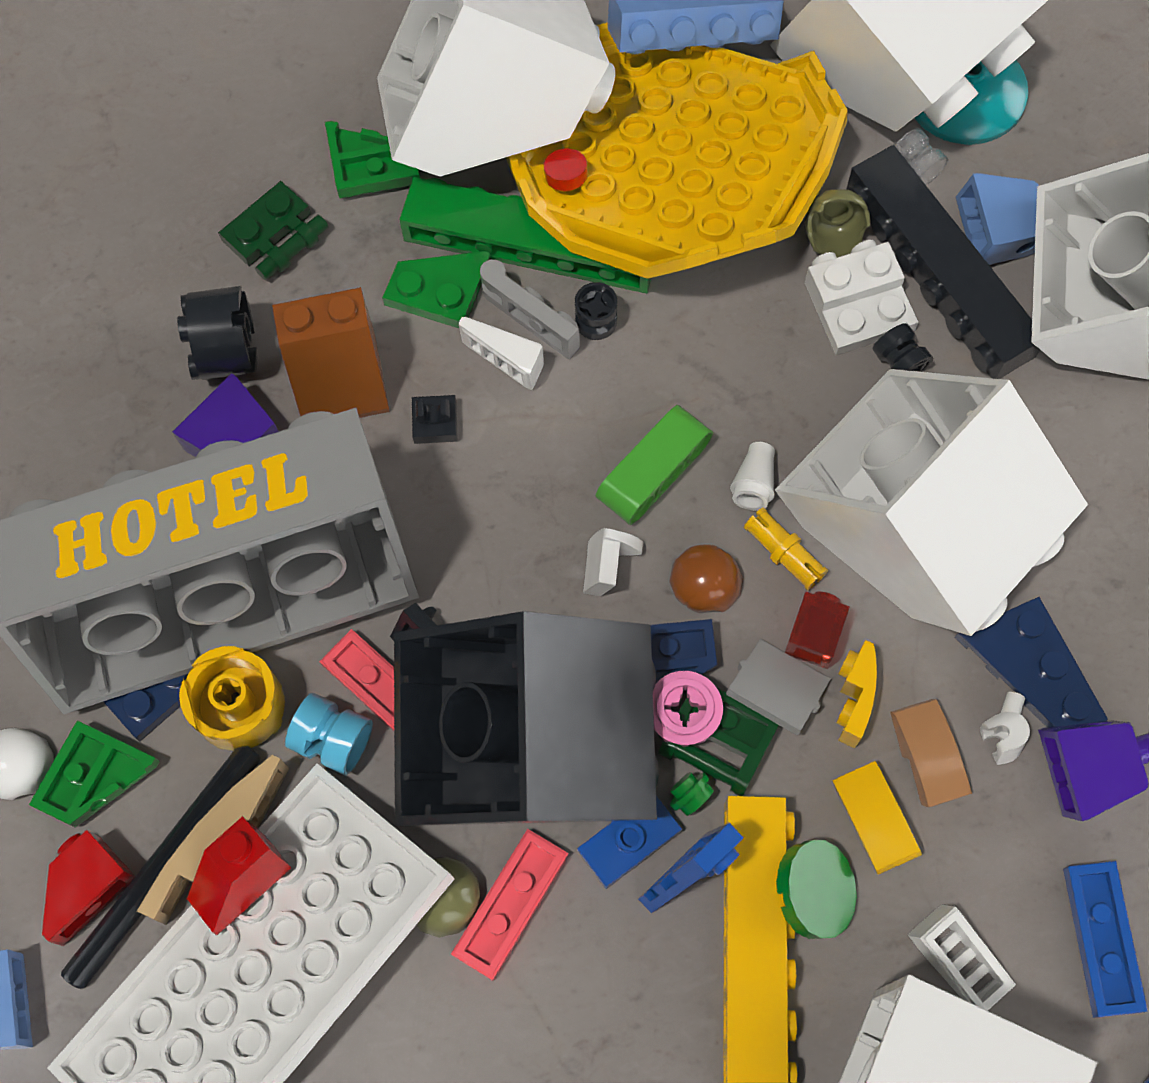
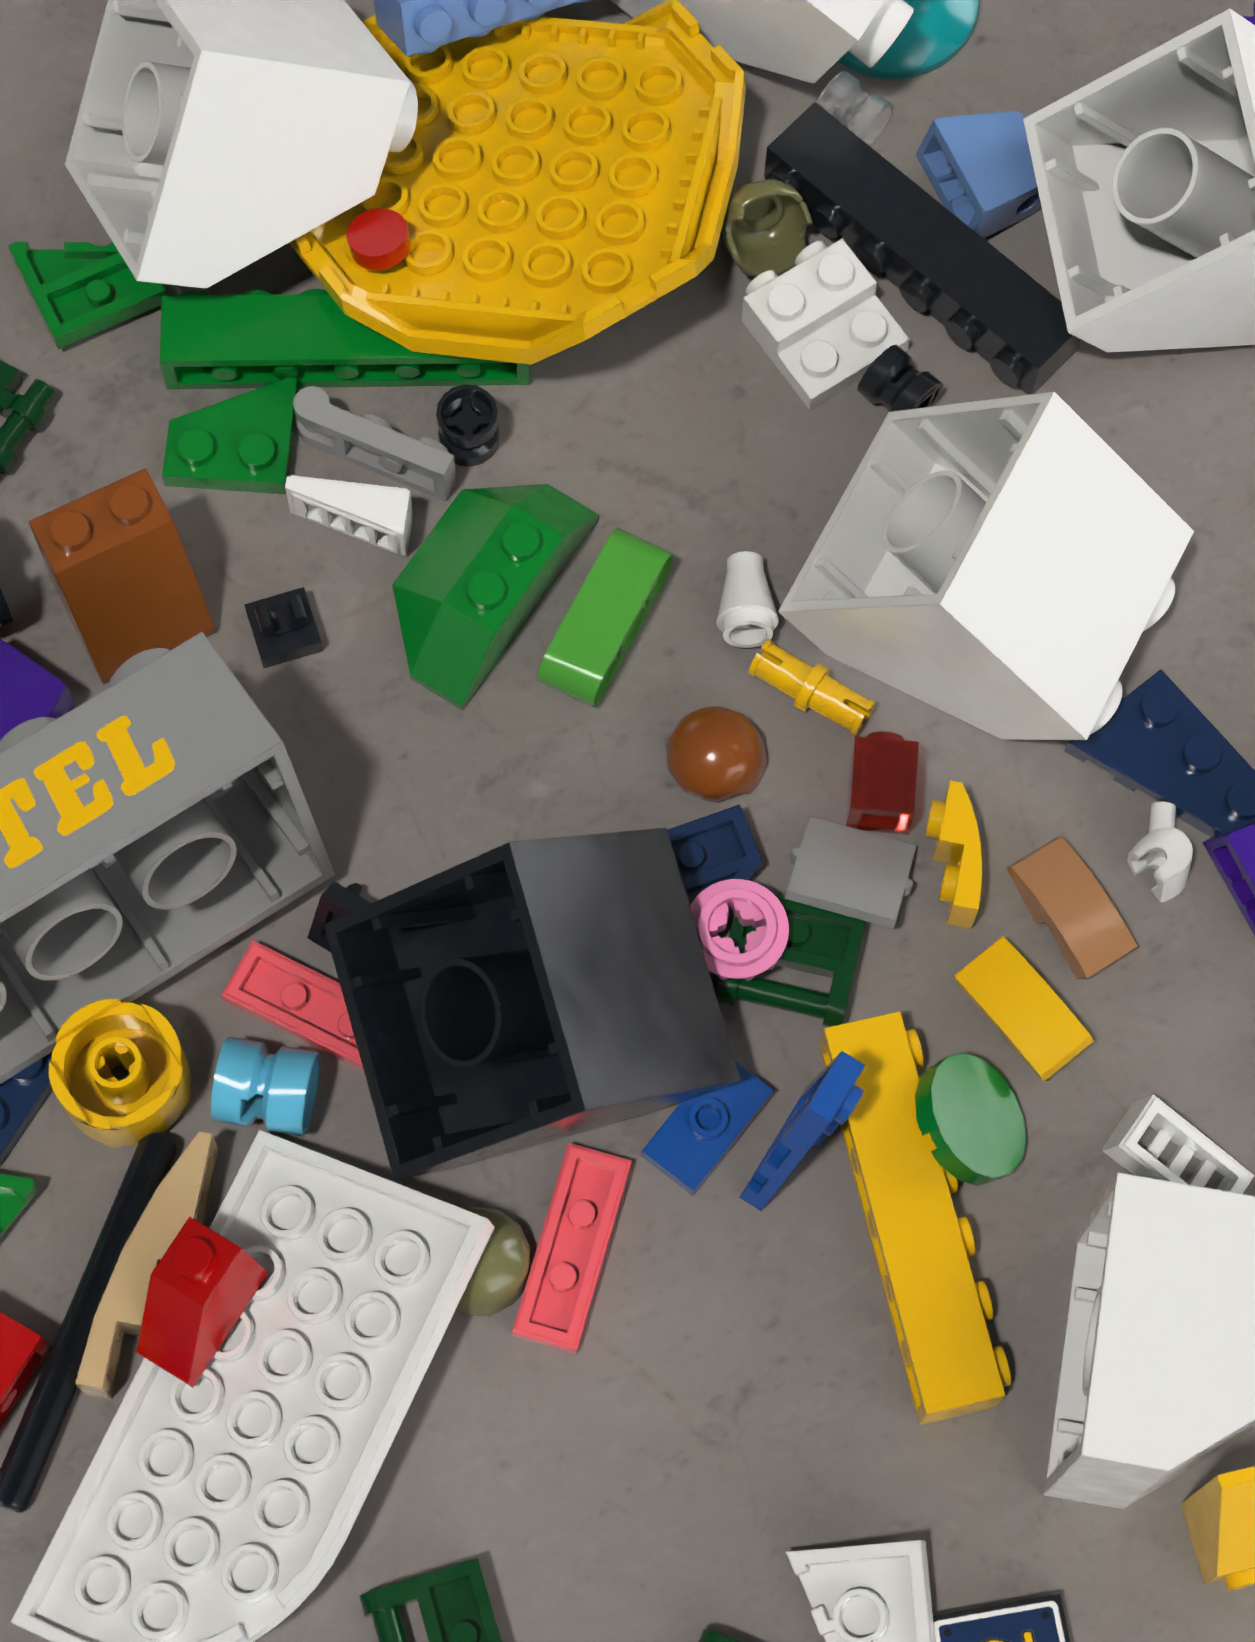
camera: 20 degrees left, 0 degrees up
white tile [583,528,643,597] -> none
green plate [670,772,714,816] -> none
none -> green wedge [392,484,599,711]

